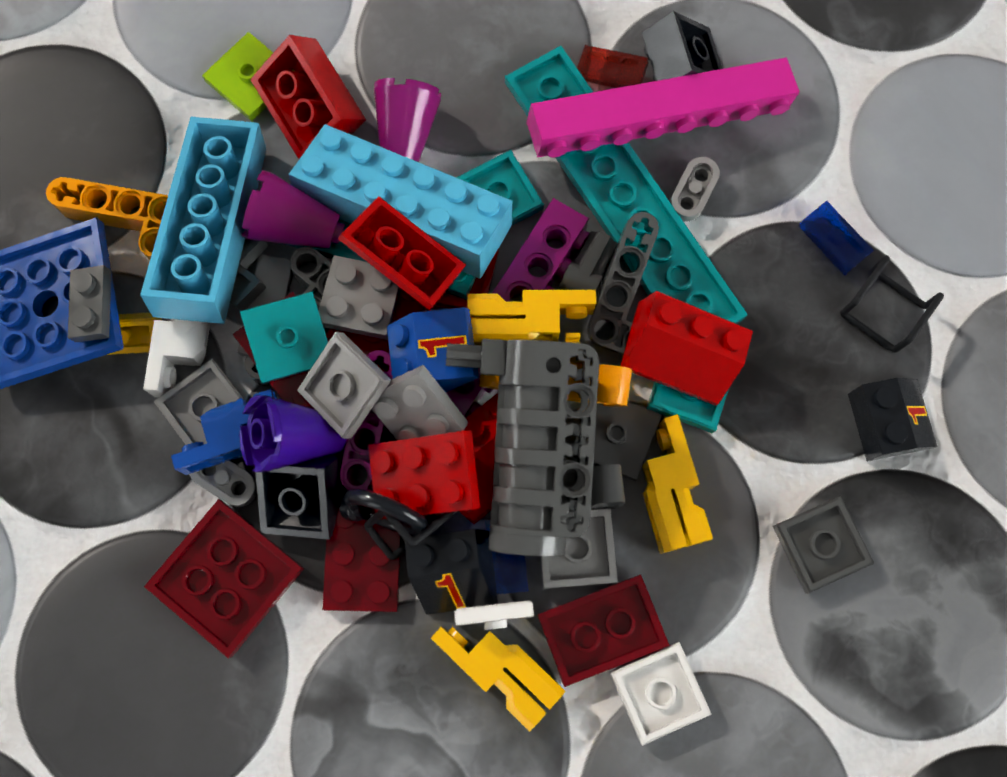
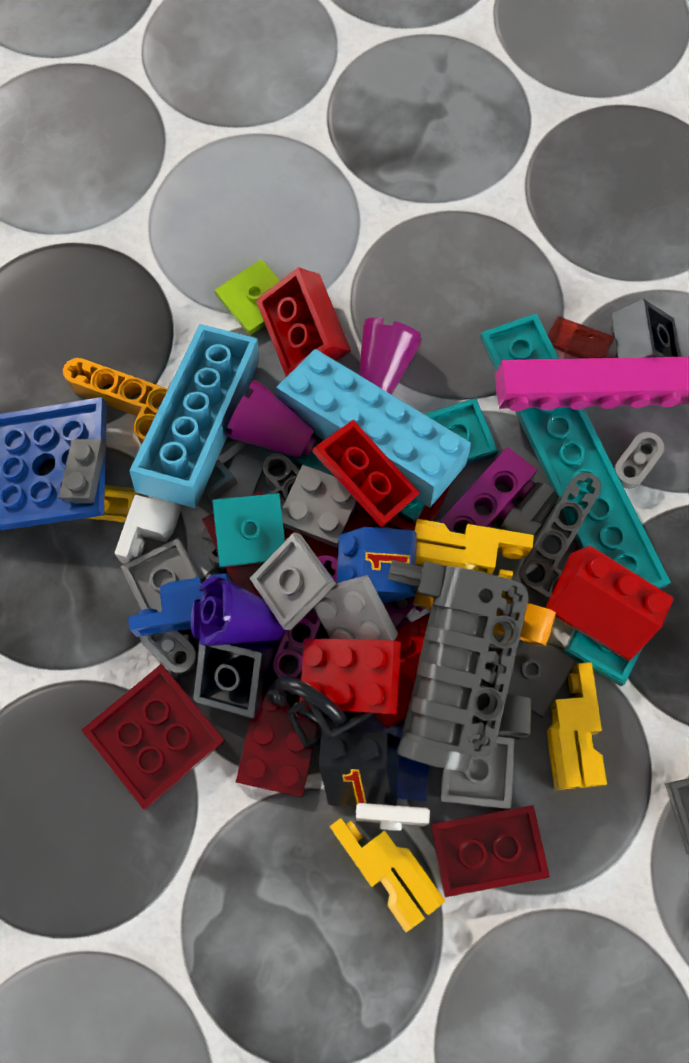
camera: 15 degrees right, 5 degrees down
white plate [610,642,712,746] -> none

